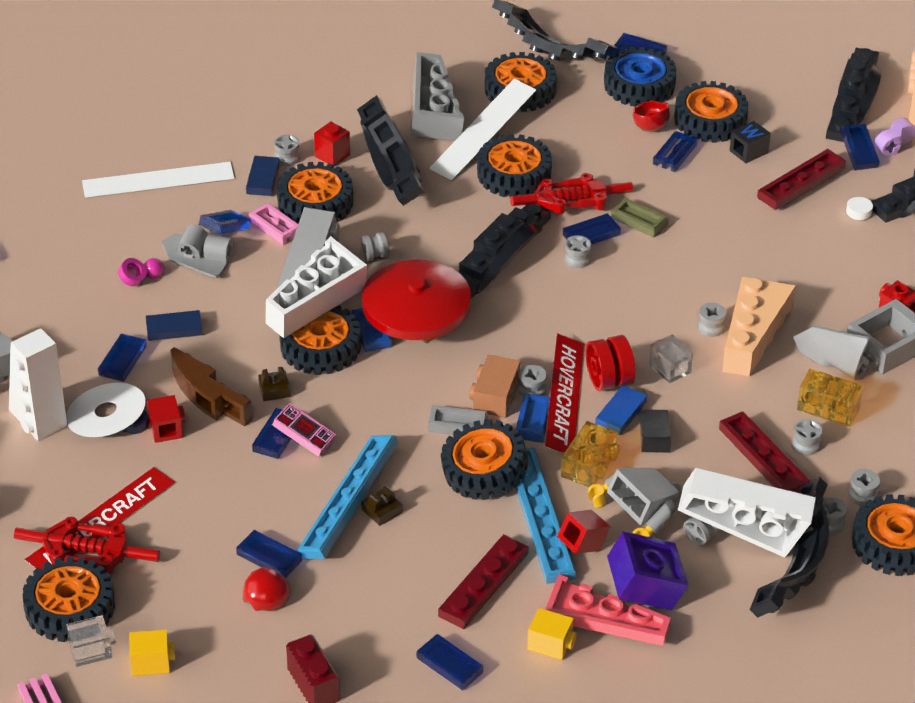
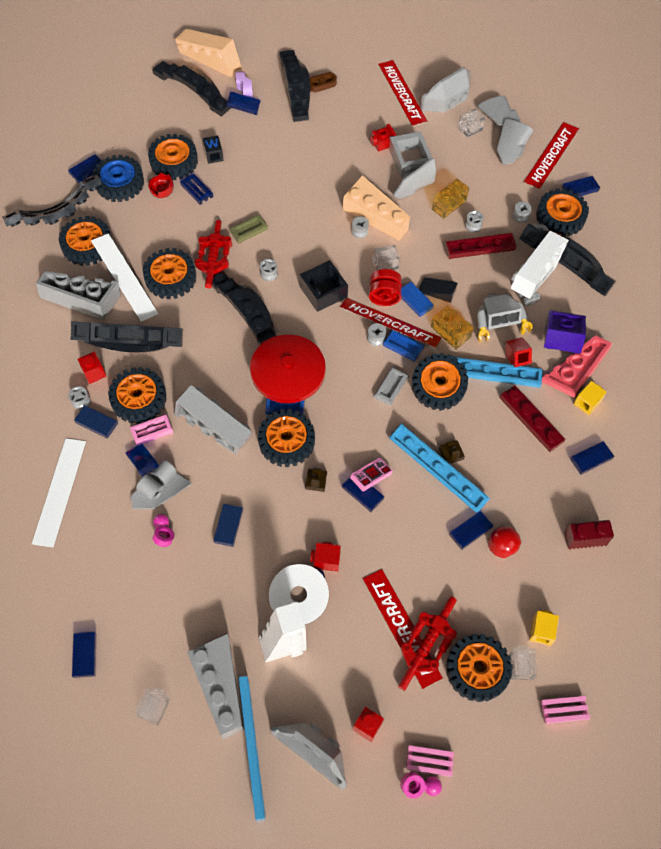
camera: 70 degrees left, 20 degrees up
clear blue tile [98,333,147,382] -> none
reddish brown slope [170,347,252,426] -> none
white wedge [266,236,367,338] -> none
light grey wheel [361,232,389,262] -> none
nougat brick [469,354,520,418] -> none
clear blue tile [562,213,621,245] -> none
dark red plate [757,149,846,210] -> none
white tile [846,197,873,220] -> none
none -> black container [299,260,348,312]

